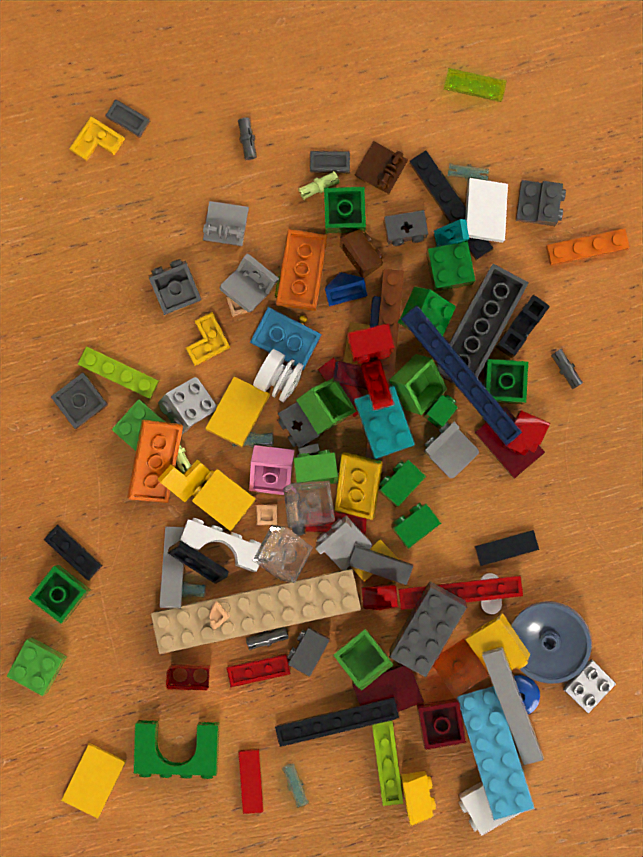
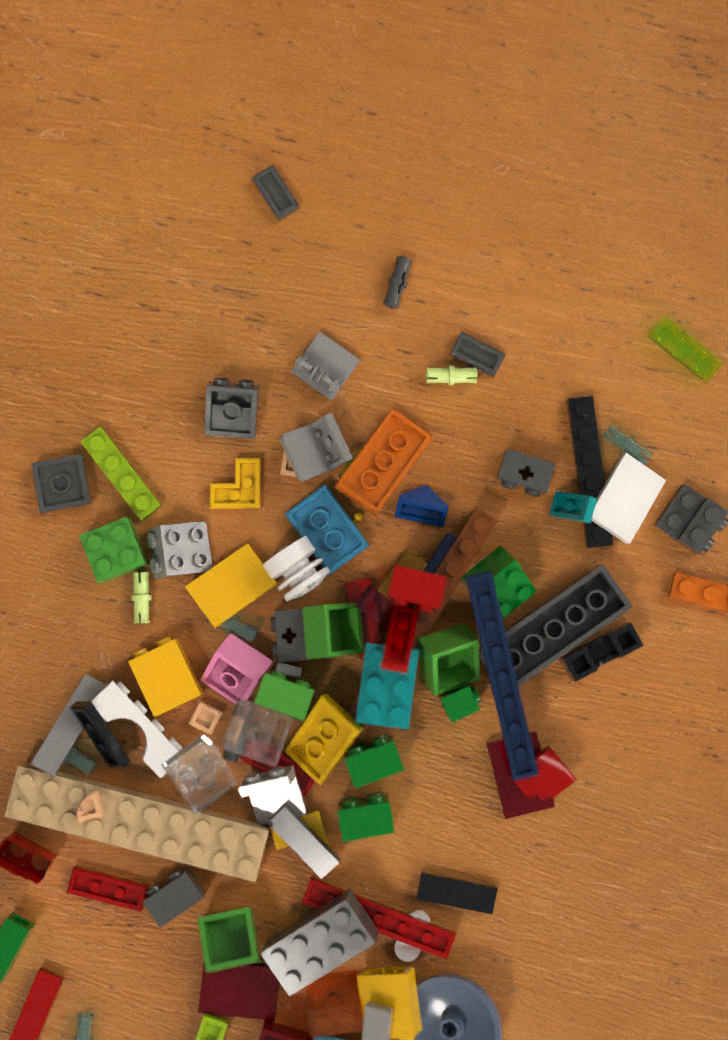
camera: 25 degrees right, 0 degrees up
yellow tile [69,116,125,161] -> none
orange tile [127,420,183,503] -> none
yellow tile [157,460,210,502] -> none
dark grey pin [246,627,289,650] -> none
black plate [275,697,400,747] -> none
green brick [324,187,366,233] -> none
reddish brown slope [340,229,384,278] -> none
reddish brown hinge [354,141,408,194] -> none
red piece [361,584,398,611] -> none
light grey bracket [423,422,479,478] -> none
green brick [426,241,476,292] -> none
green brick [483,359,529,404] -> none
dark grey pin [551,349,583,390] -> none

